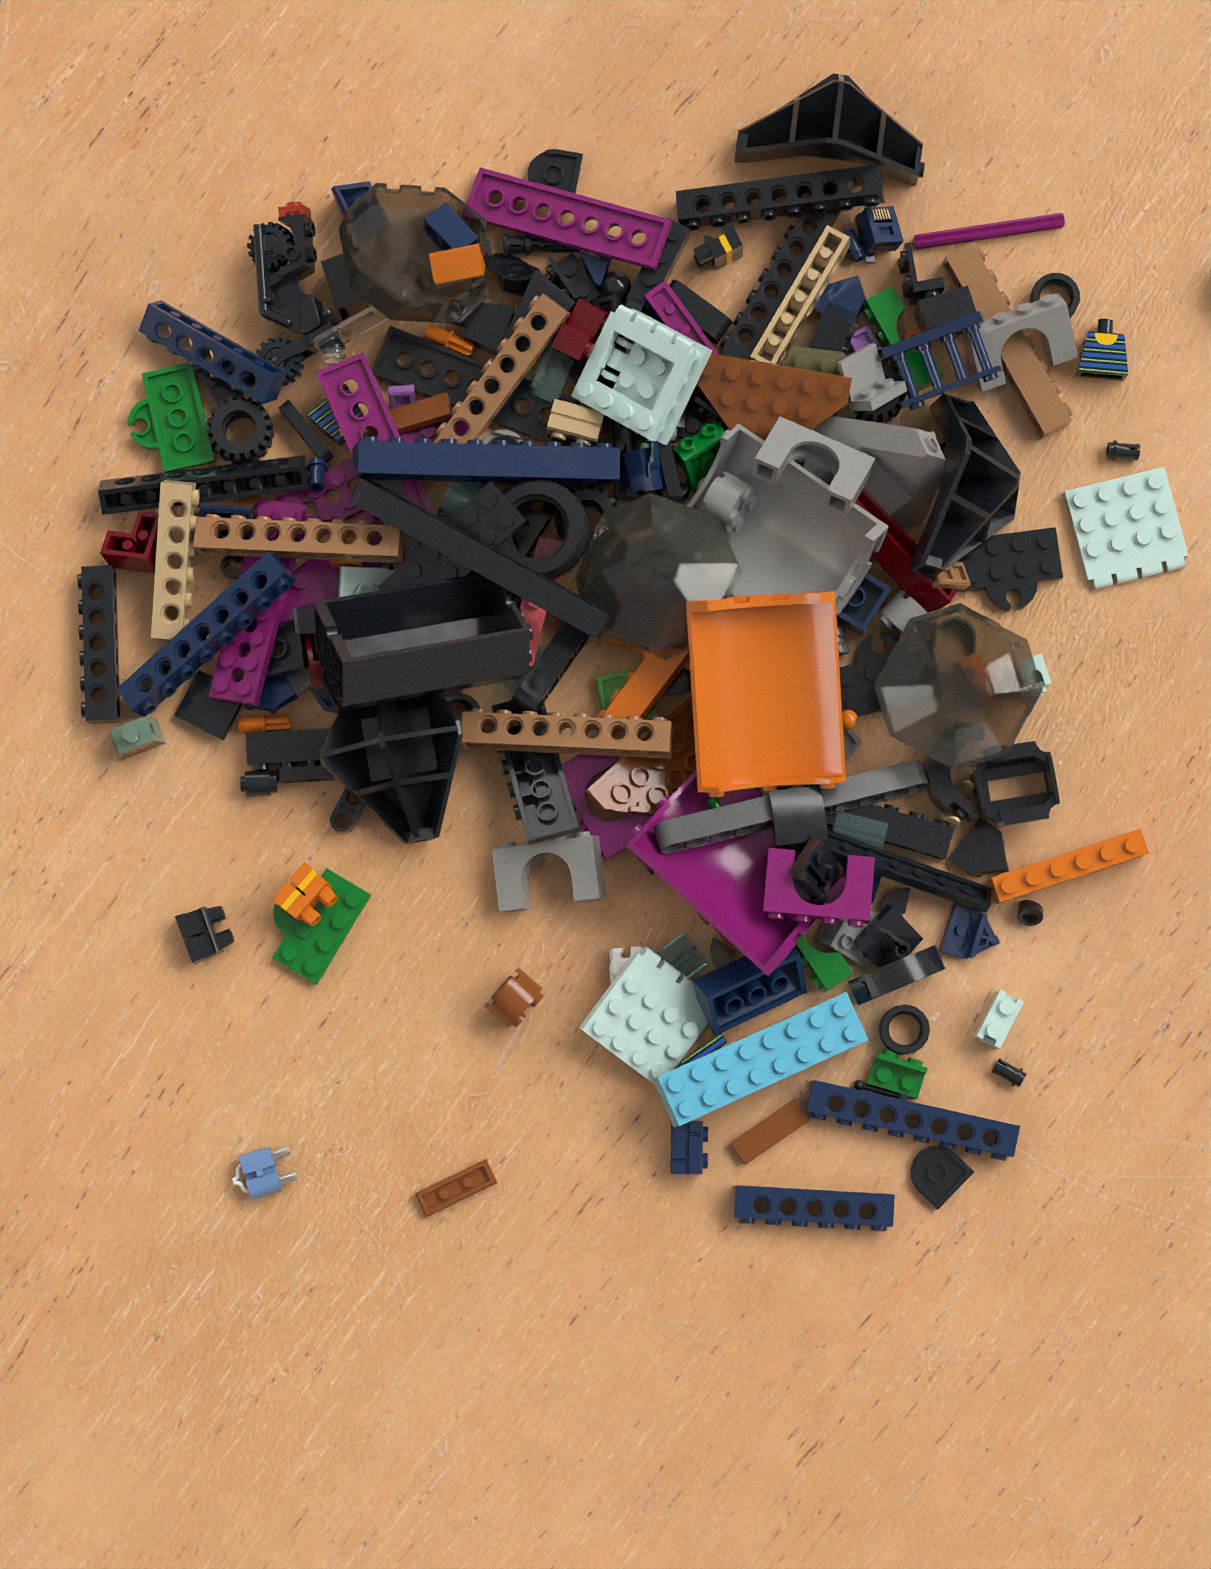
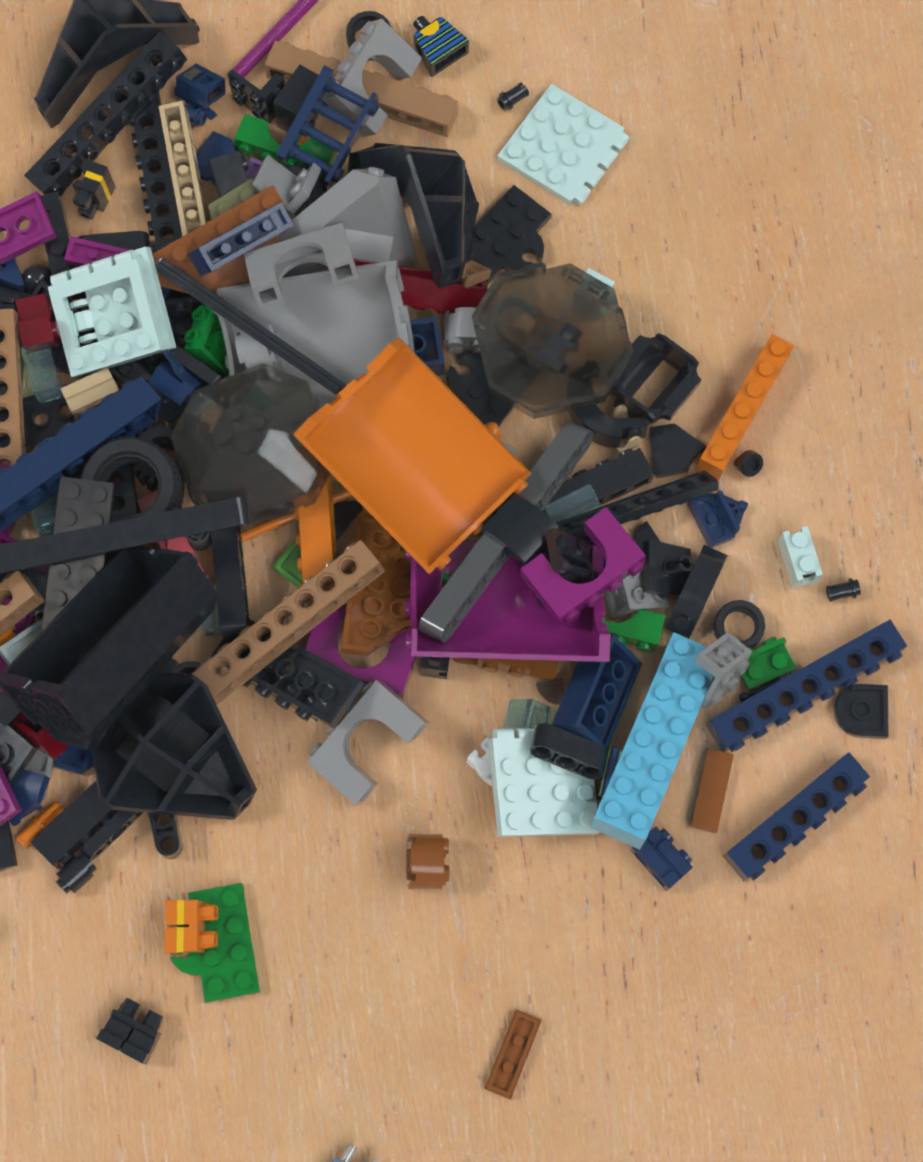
camera: 45 degrees left, 10 degrees down
none -> black axle [155,258,346,396]
none -> dark blue slope [188,202,294,277]
none -> black beam [530,723,607,779]
none -> black hips [537,322,583,374]
none -> light grey bracket [695,632,753,709]

